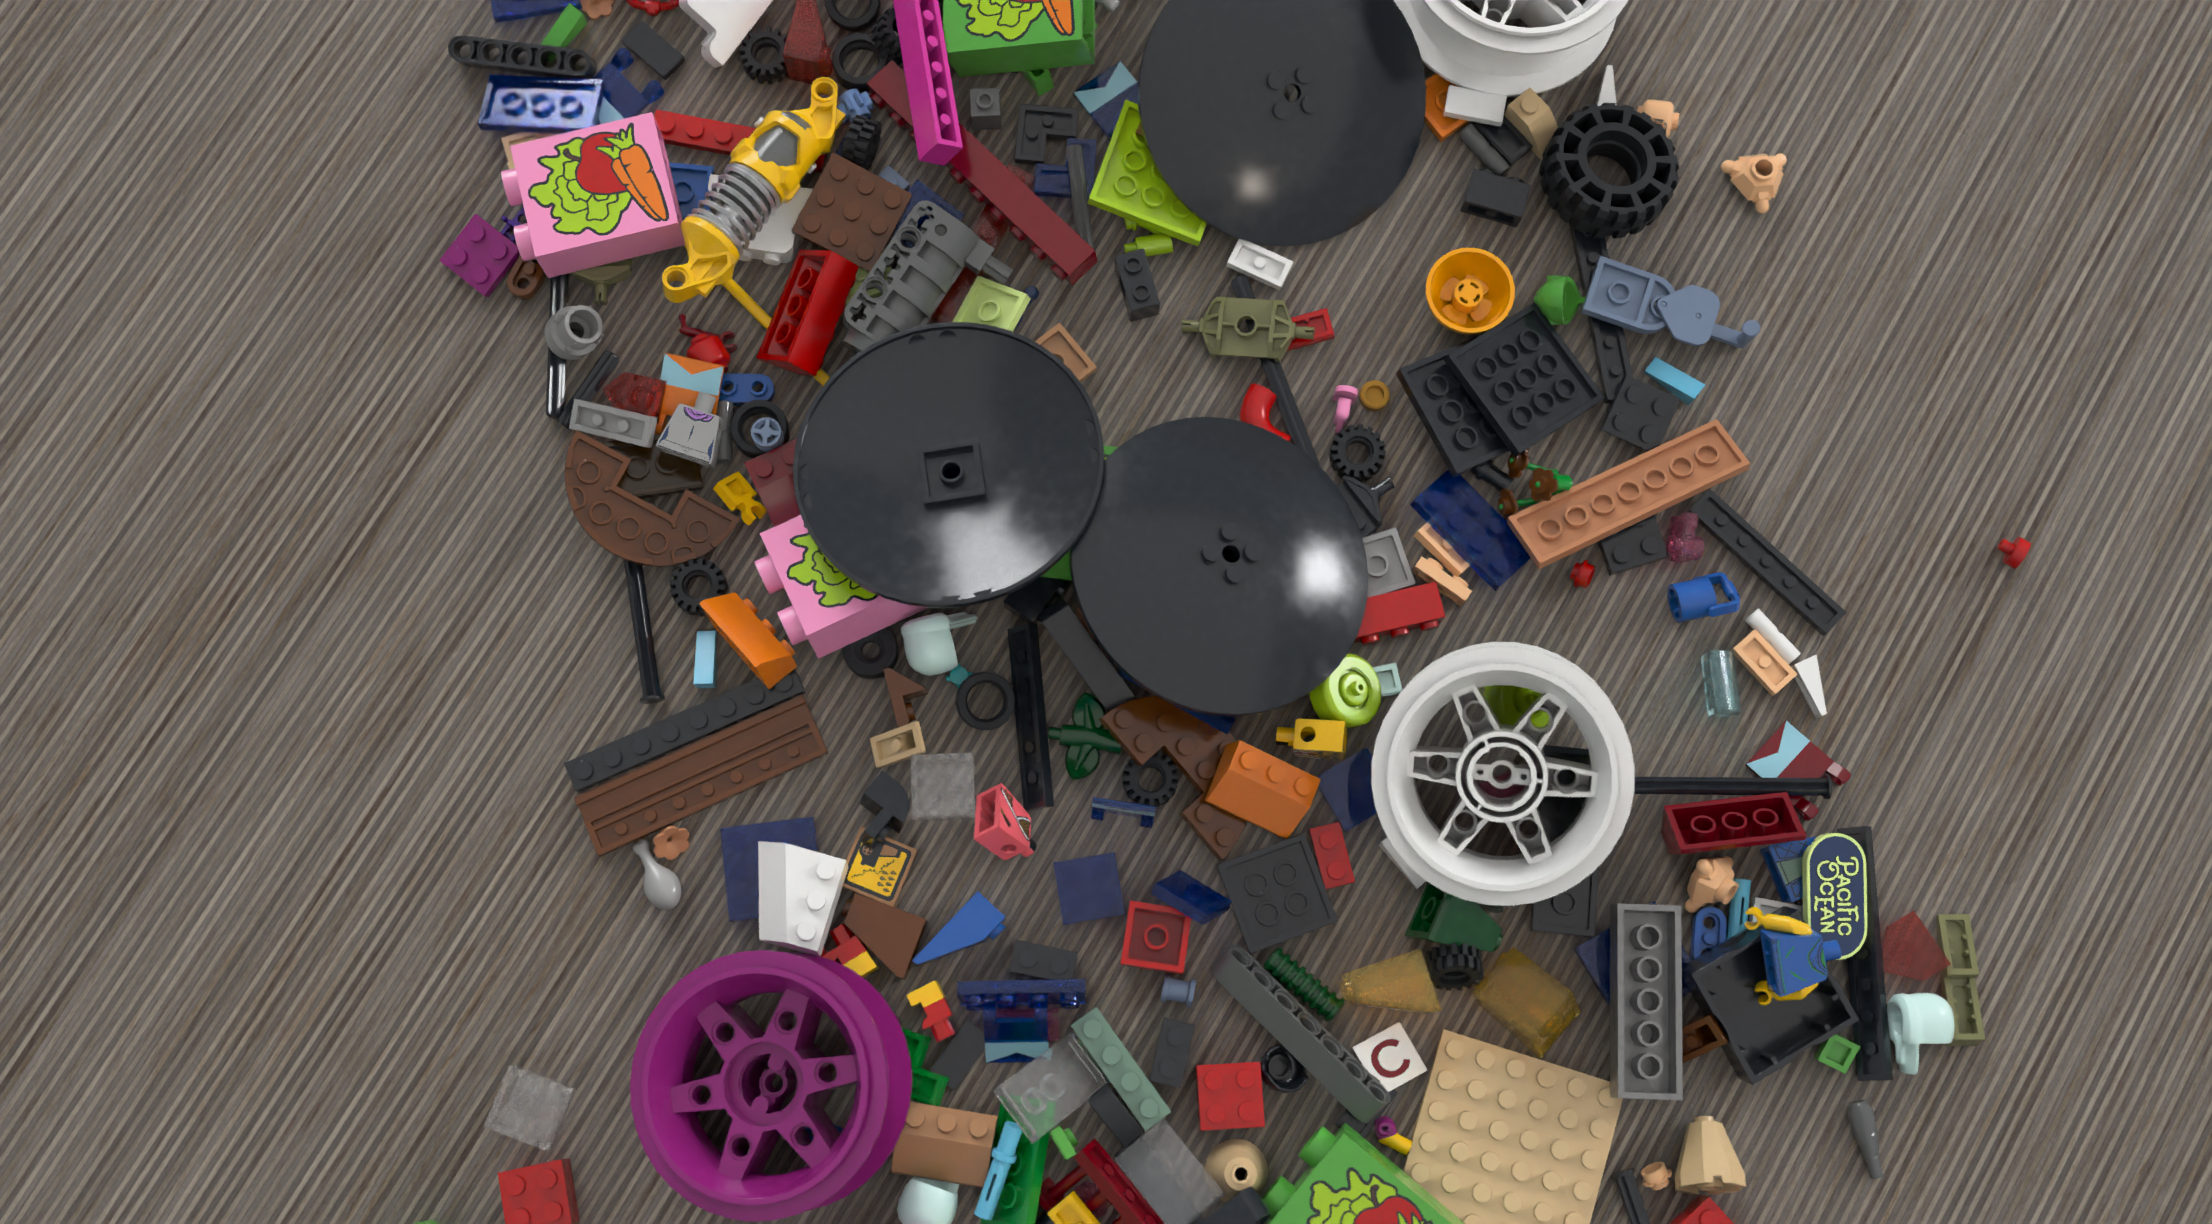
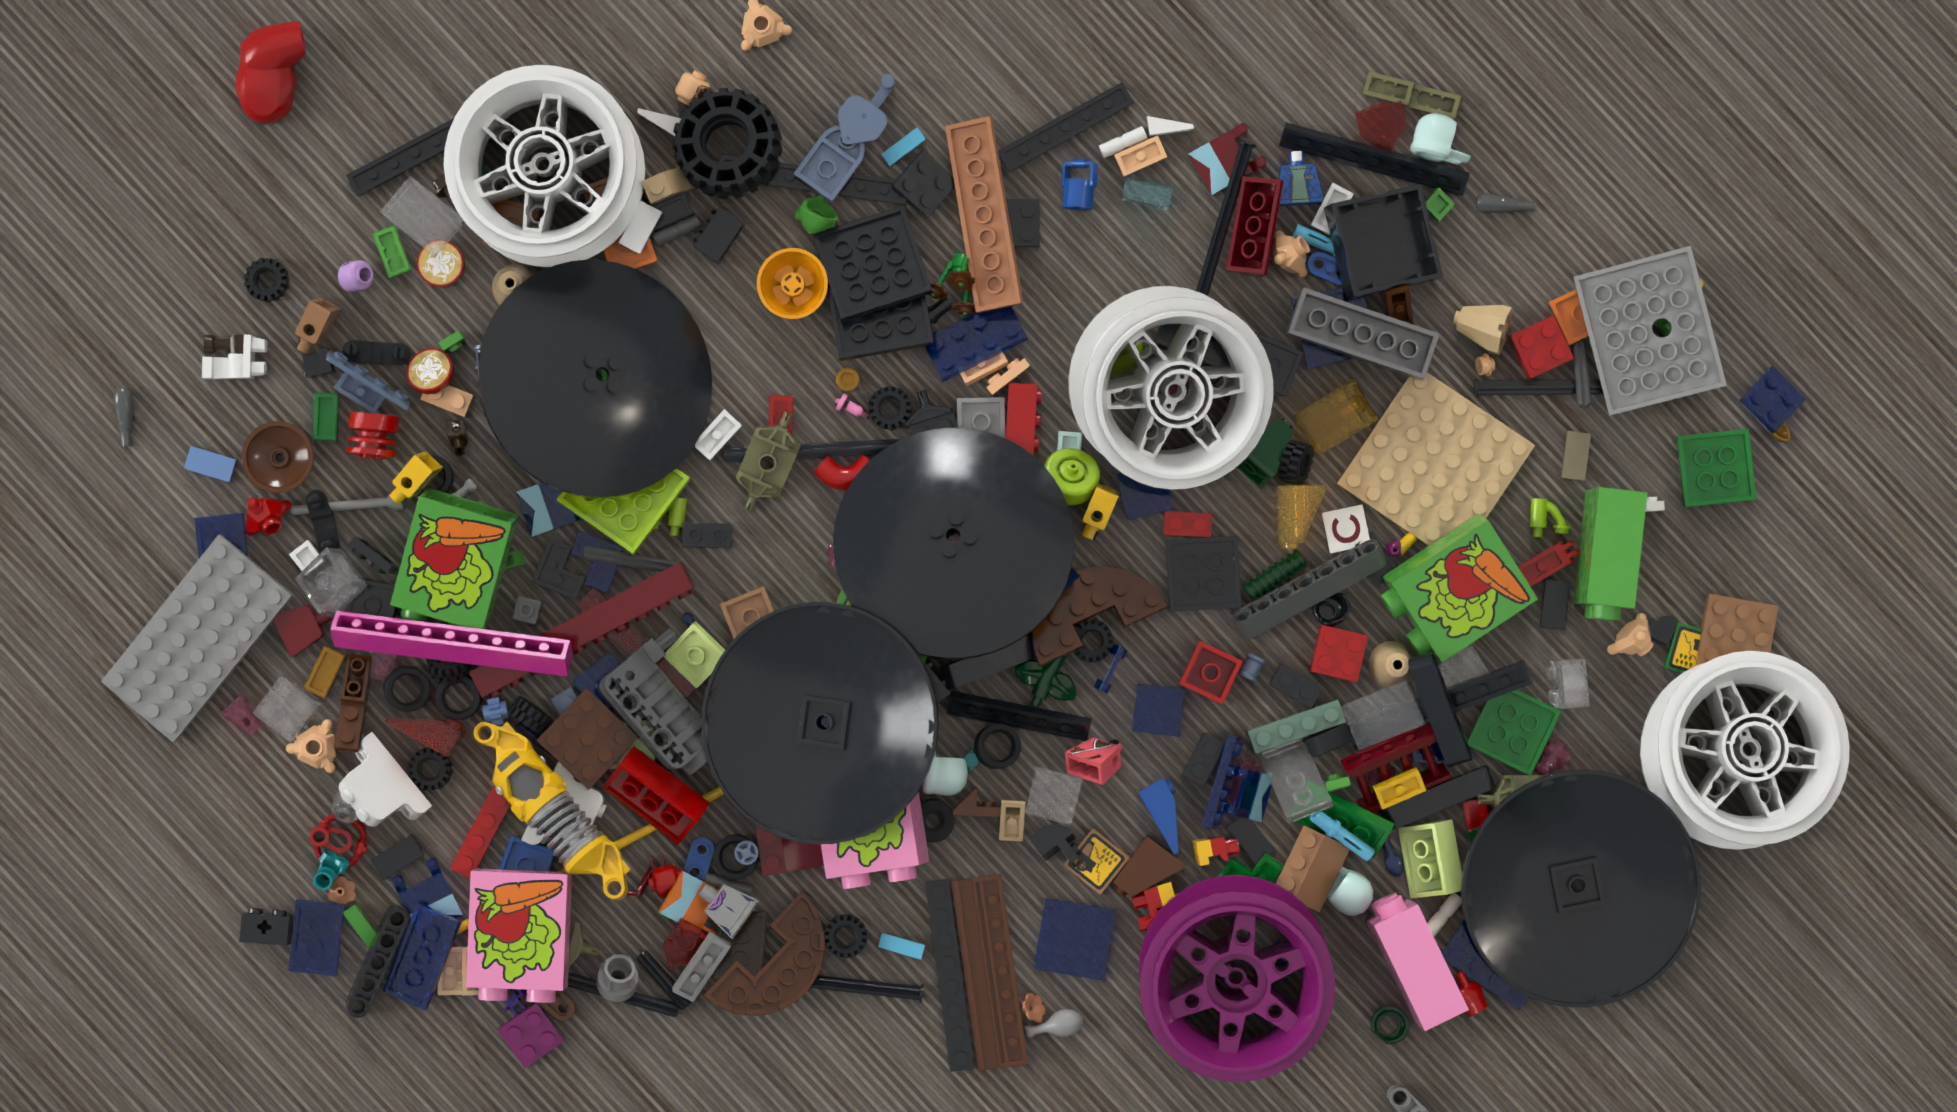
camera: 75 degrees left, 10 degrees up
orange slope [699,592,797,689] -> none
yellow plate [713,471,767,525] -> none
white wedge [758,841,849,957] -> none
clear blue plate [1151,870,1232,925] -> none
orange slope [1205,740,1321,839] -> none
red plate [1570,560,1596,589] -> none
clear pink plate [1666,513,1704,563] -> none
blue torso [1744,907,1841,1005] -> none
tile [1802,833,1867,960] -> none

